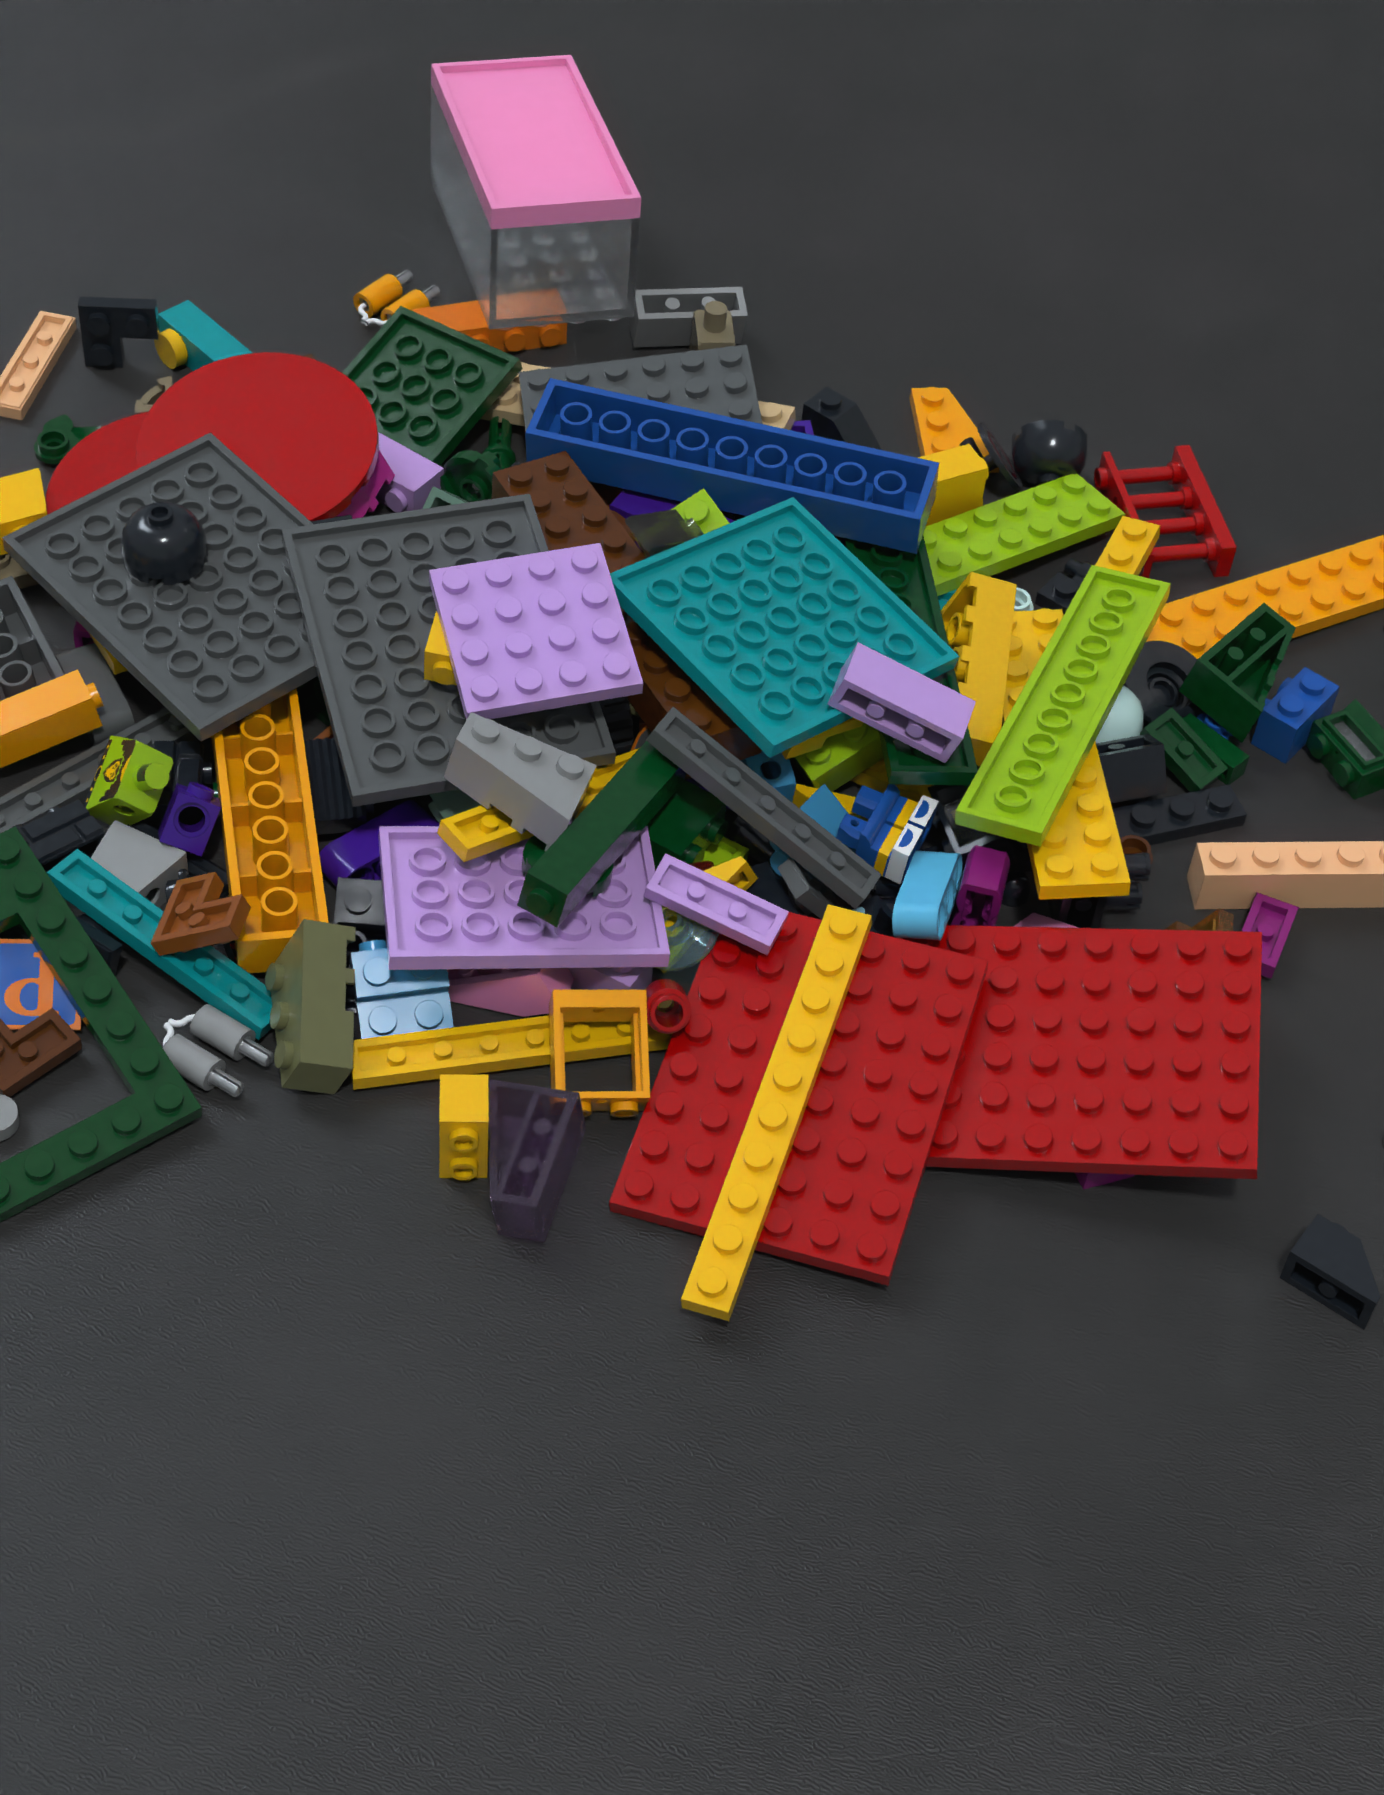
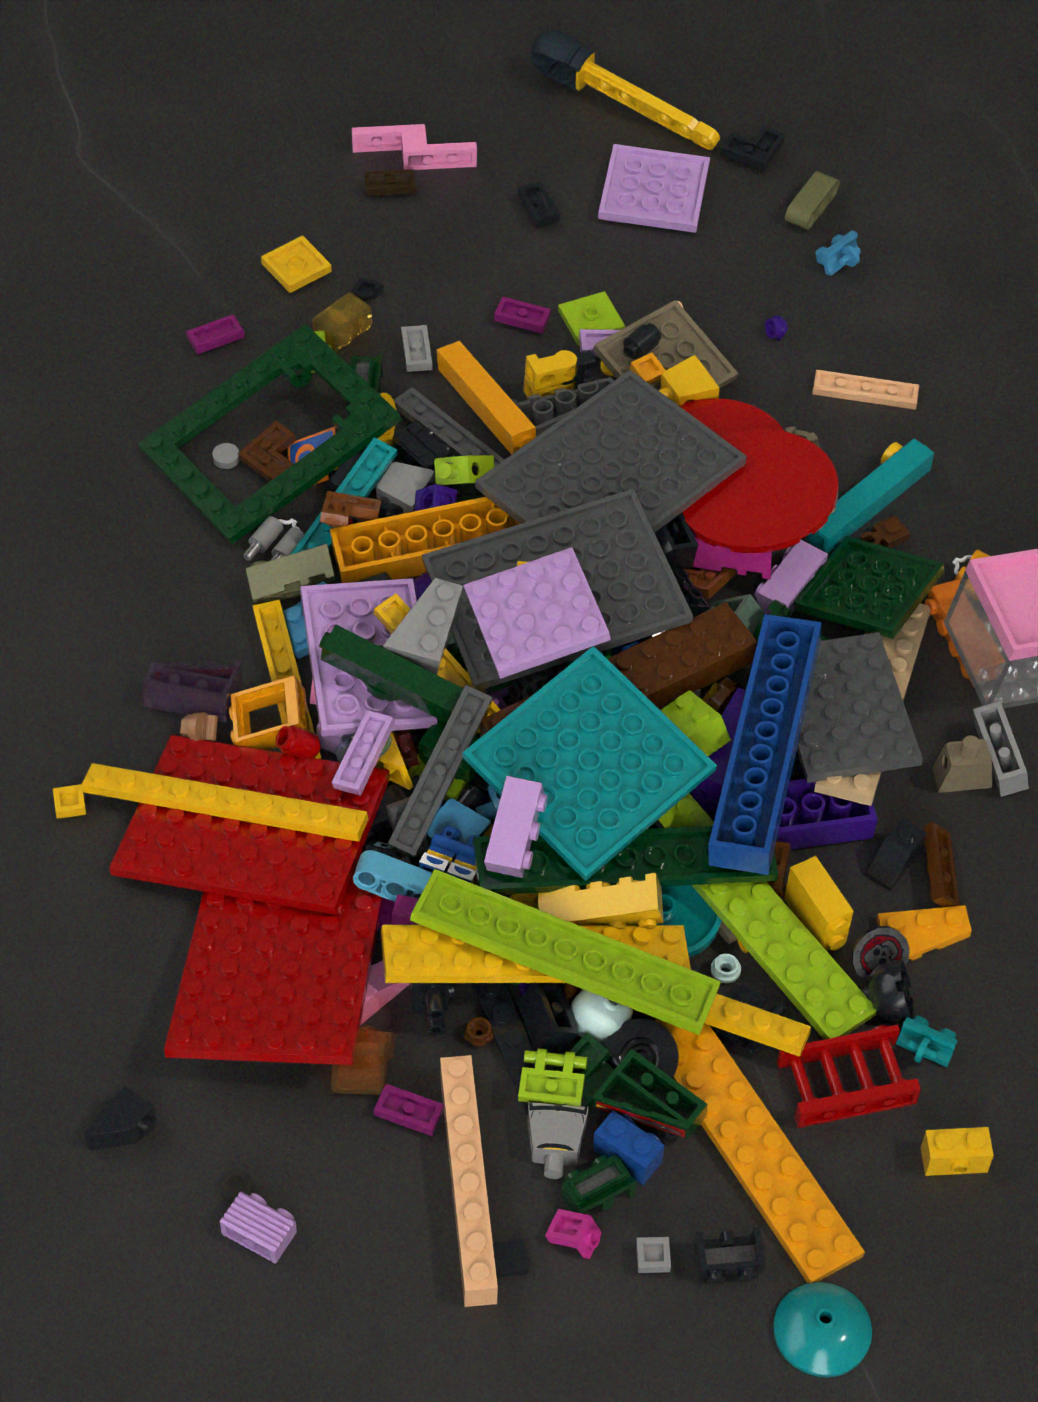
camera: 90 degrees right, 5 degrees up
dark green plate [34,414,103,465] -> none
black plate [78,296,160,368] -> none
black cylinder [121,502,207,585] -> none
yellow brick [439,1074,489,1181] -> none
clear smoke slope [625,509,704,558] -> none
none -> yellow plate [53,784,86,819]
none -> medium nougat piece [180,712,218,742]
none -> lime plate [518,1048,587,1106]
none -> light grey torso [527,1102,588,1179]
none -> teal hips [896,1015,958,1068]
none -> yellow brick [920,1127,994,1176]
none -> reddish brown plate [923,822,960,907]

